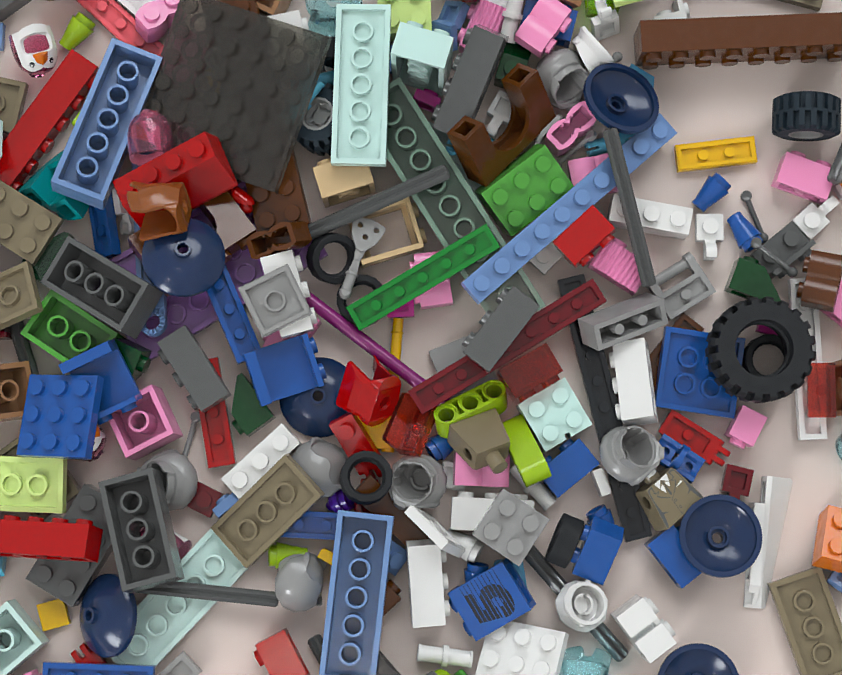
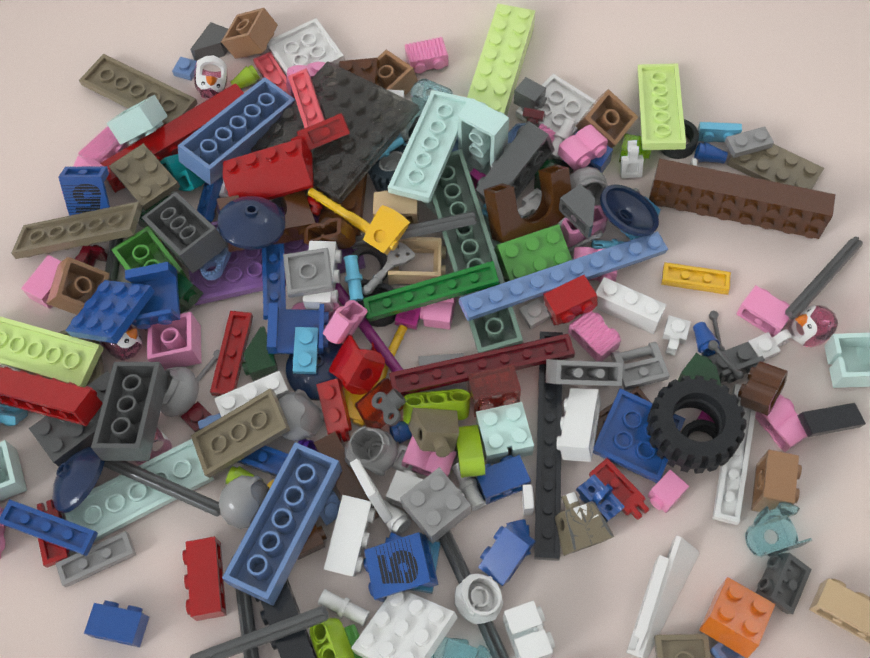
camera: 20 degrees right, 20 degrees down
yellow tile [36,599,71,631] -> none
clear pink piece [127,109,174,166] -> none
dark orange piece [127,181,192,241] -> none
dark grey brick [157,325,232,413] -> none
black tyre [339,451,393,505] -> none
dark grey brick [462,286,540,373] -> none
black tyre [545,513,584,569] -> none
white hat [571,26,615,73] -> none
light grey helmet [599,425,664,486] -> none
dark grey axle [603,128,656,287] -> none
blue brick [644,525,702,588] -> none
dark blue dish [679,494,762,578] -> none
blue cone [692,172,731,212] -> none
dark red plate [720,464,754,500] -> none
black wheel [772,91,841,141] -> none
clear red panel [806,363,836,419] -> none
none -> coral tile [288,68,325,128]
none -> red hinge [290,113,350,150]
none -> medium azure plate [293,327,319,374]
none -> yellow piece [308,188,410,255]
none -> bright pink brick [323,300,367,344]
none -> medium azure pin [343,255,364,302]
none -> dark grey piece [372,388,407,426]
none -> dark grey slope [559,184,595,239]

